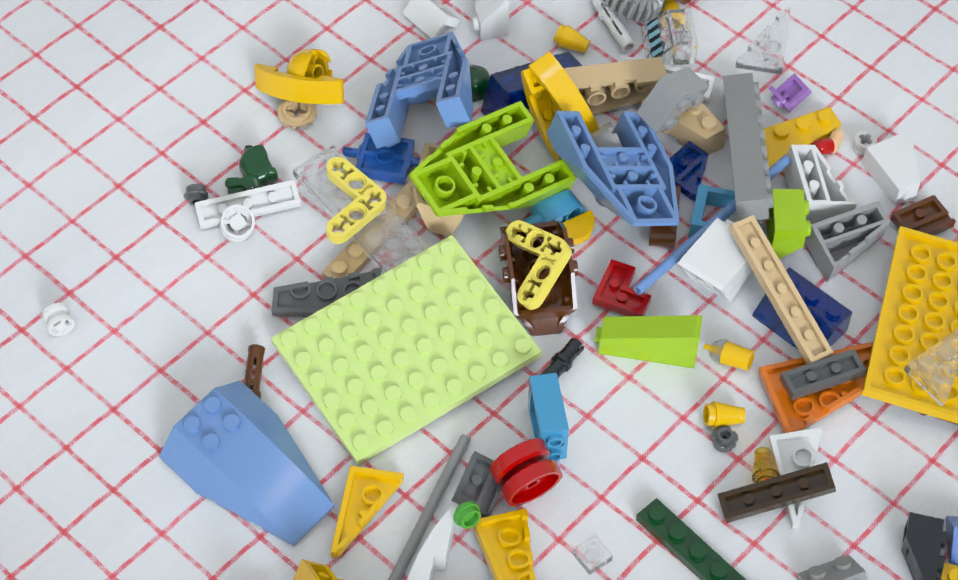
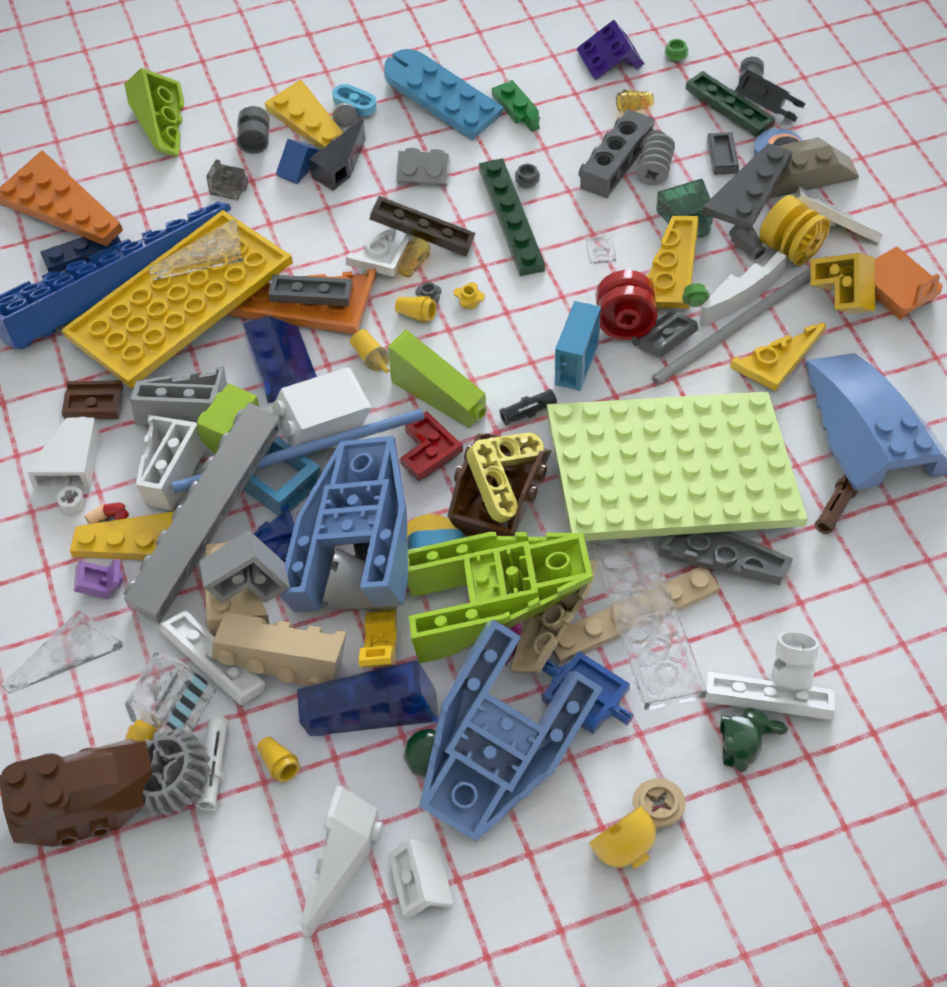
camera: 150 degrees left, 0 degrees up
dark grey plate [183,184,209,205] -> none
yellow slope [254,63,344,104] -> none
light yellow beam [326,157,387,244] -> none
yellow slope [528,51,599,134] -> none
tan plate [728,215,834,364] -> none
none -> yellow plate [454,282,485,309]

